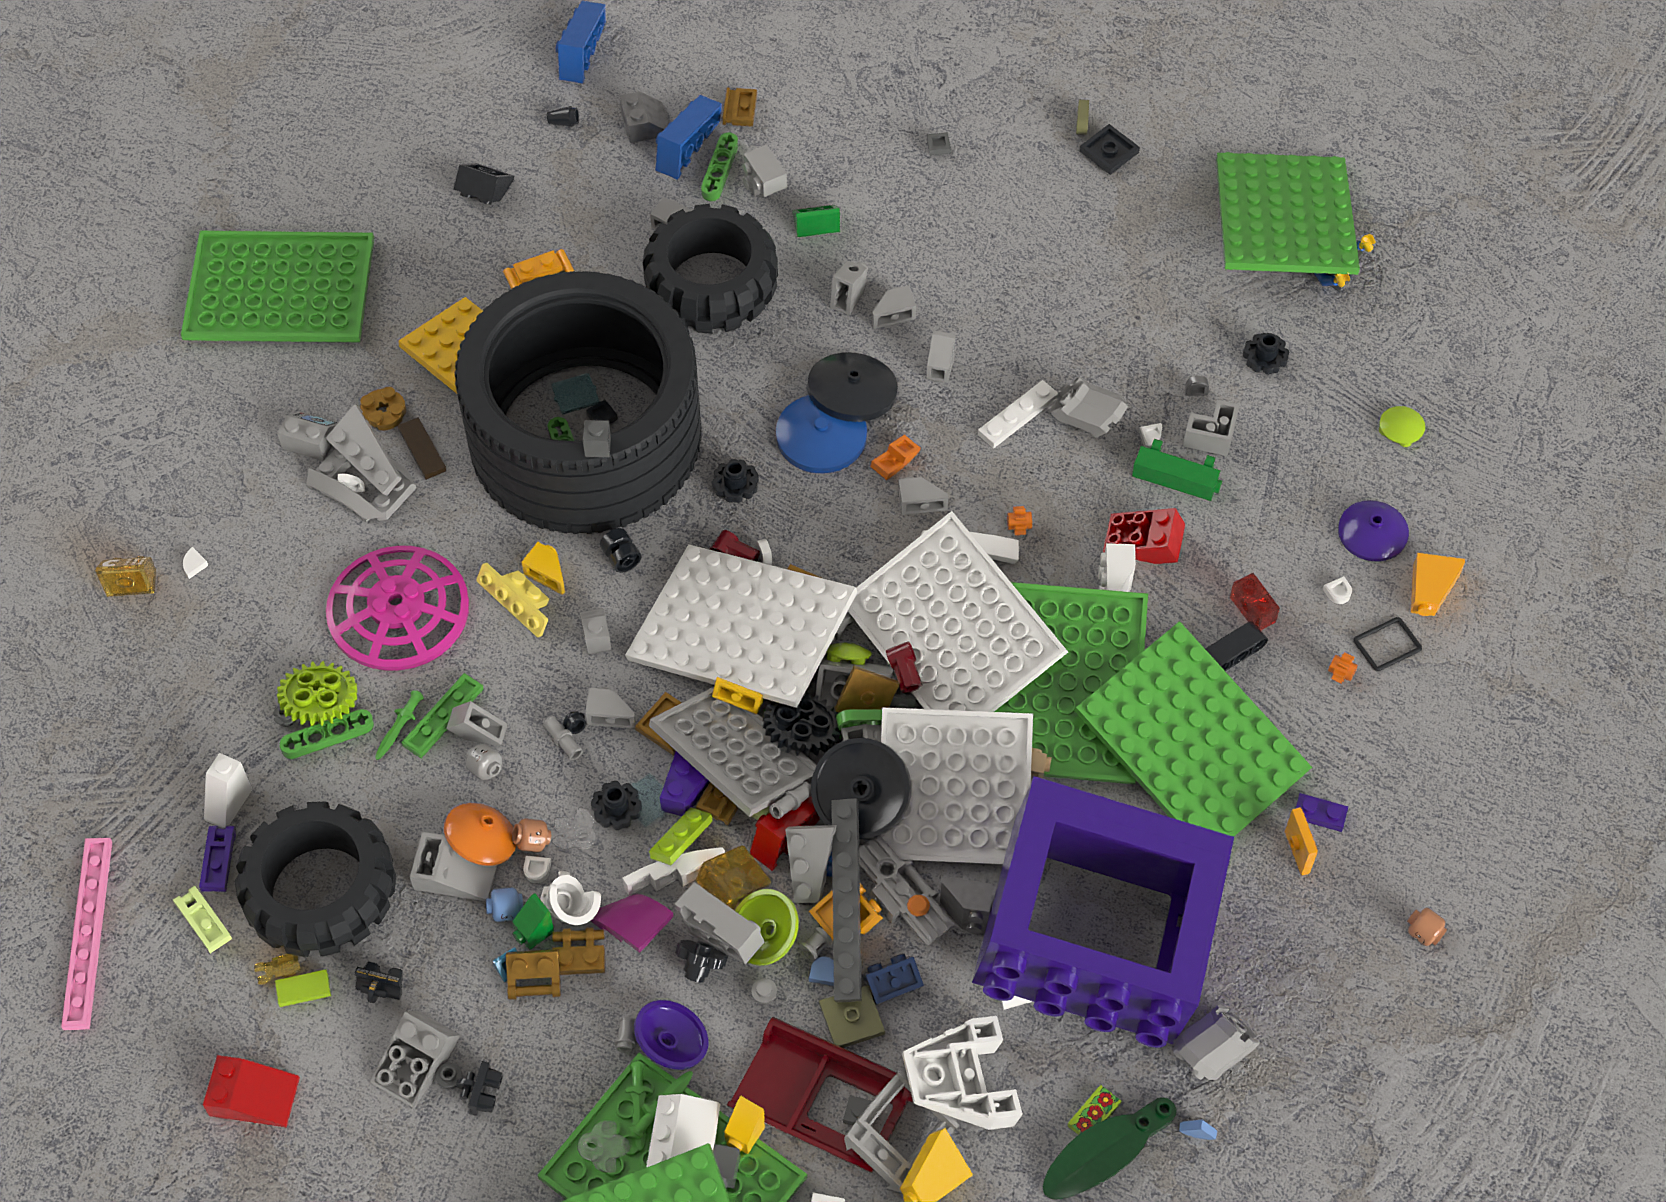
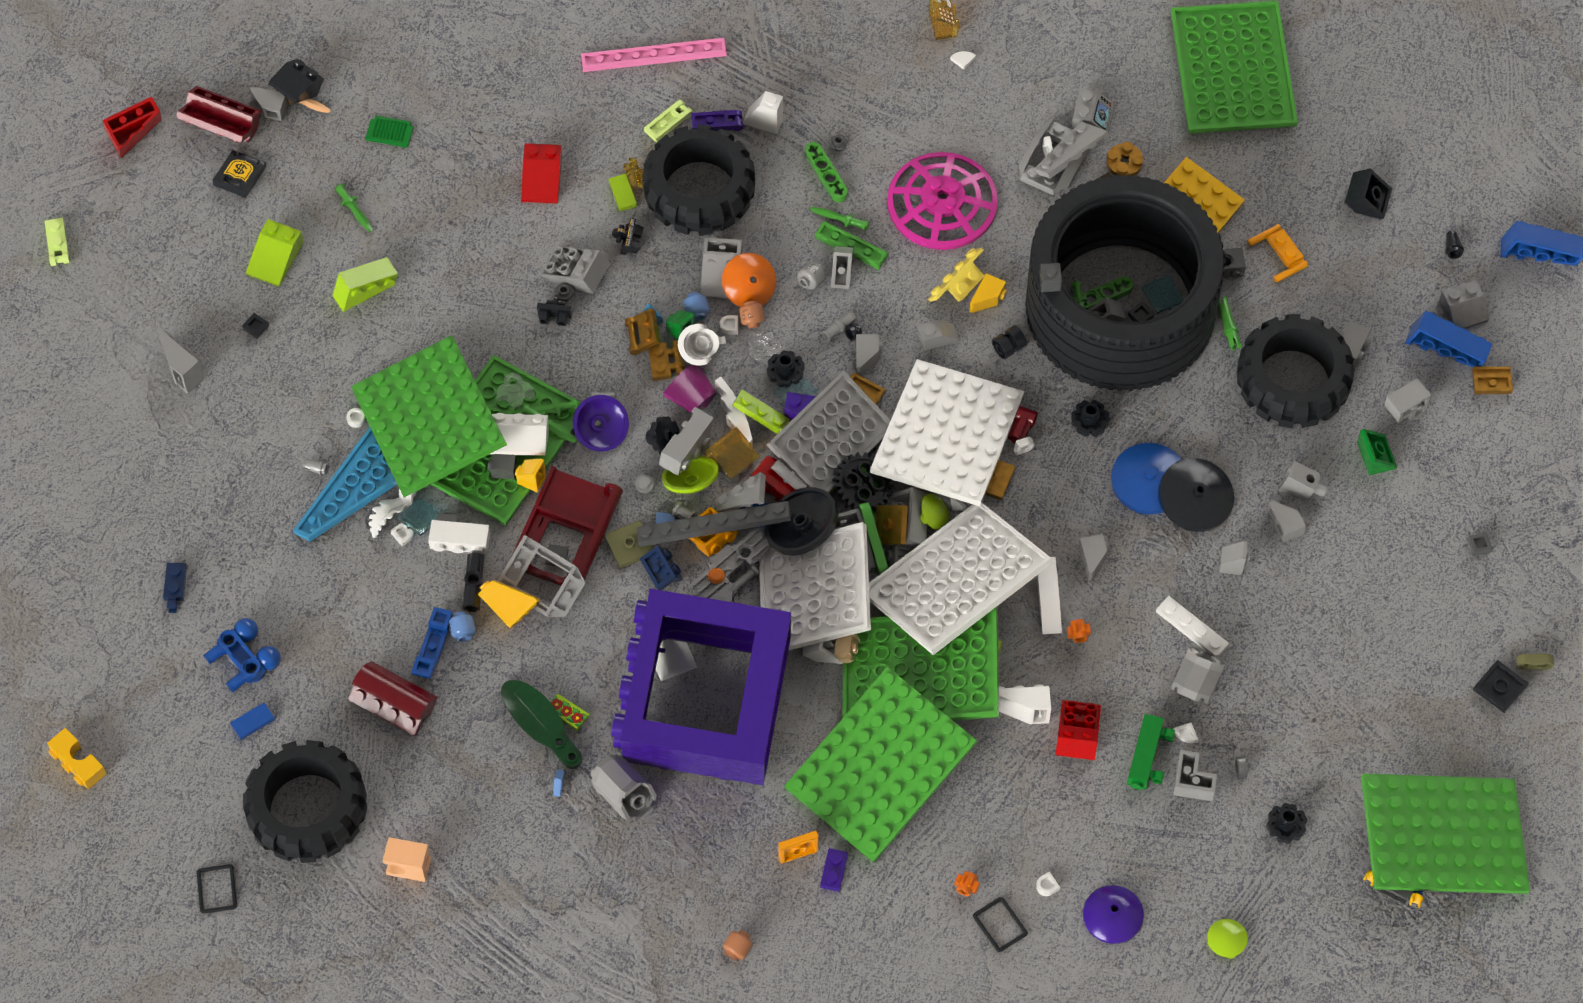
camera: 85 degrees right, 5 degrees up
lime gear [277,661,357,726] -> none
bright green beam [701,132,738,201] -> none
yellow slope [712,677,763,714] -> none
orange slope [870,435,921,480] -> none
dark red piece [886,641,923,693] -> none
white wedge [902,1016,1023,1130] -> none
black beam [1205,621,1268,672] -> none
clear red brick [1230,573,1280,630] -> none
light orange slope [1411,553,1465,616] -> none

